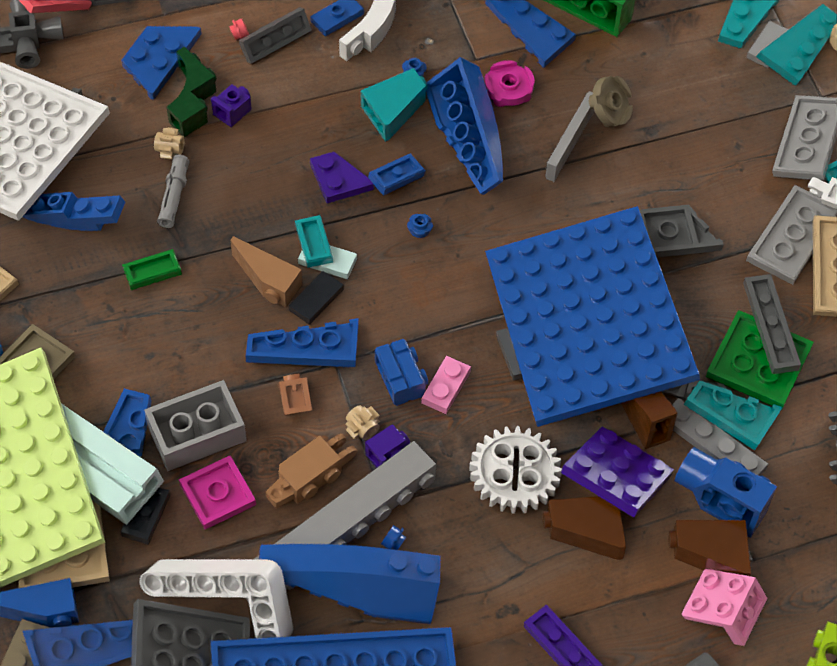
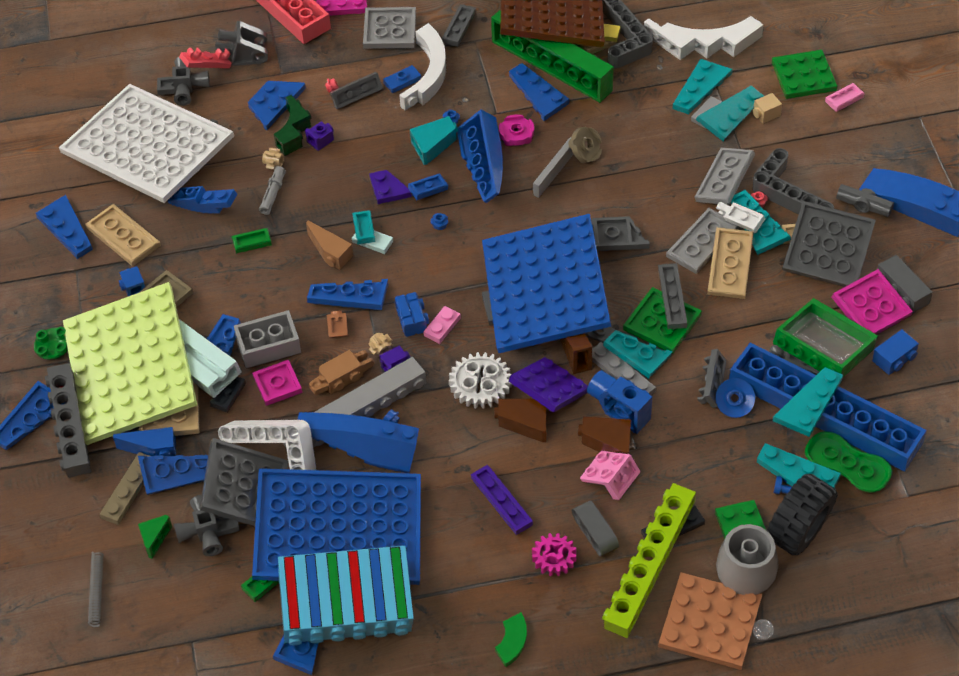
camera: 10 degrees right, 5 degrees down
black tile [289,271,344,325] -> none

